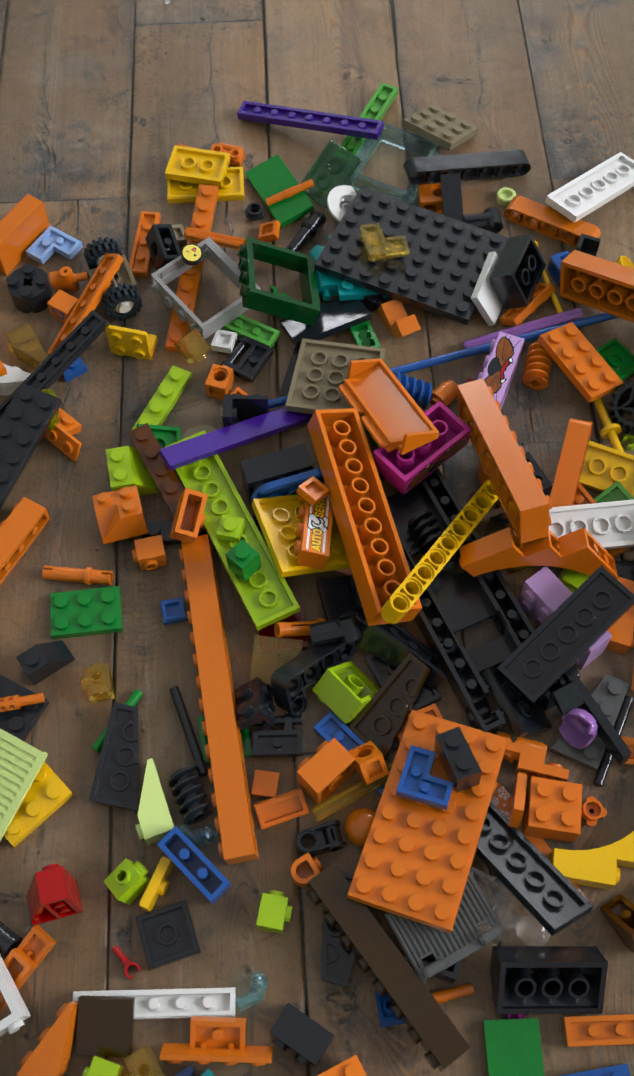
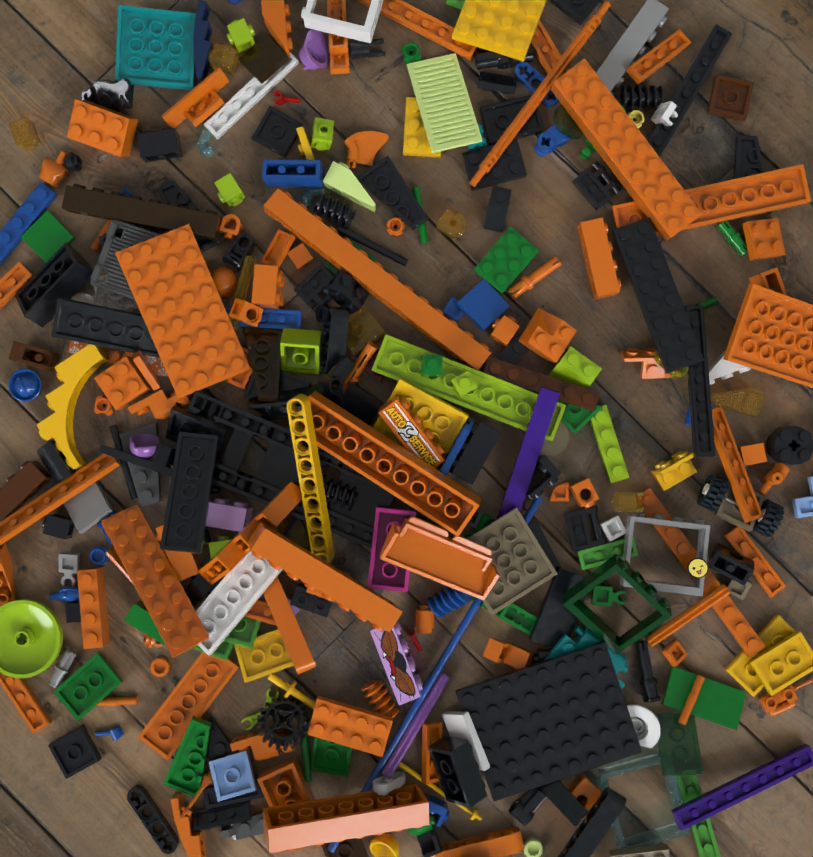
camera: 140 degrees right, 25 degrees up
red wedge [26,864,83,927] -> none
orange brick [169,488,208,544] -> none
black plate [245,202,265,221] -> none
orange plate [296,476,330,507] -> none
clear yellow plate [359,223,410,261] -> none
blue plate [396,745,454,810] -> none
black brick [434,727,482,793] -> none
none -> medium lavender piece [299,29,330,71]
none -> orange arm [344,131,389,169]
none -> white plate [373,771,406,795]
none -> orange plate [386,217,405,236]
none -> blue tile [457,279,510,332]

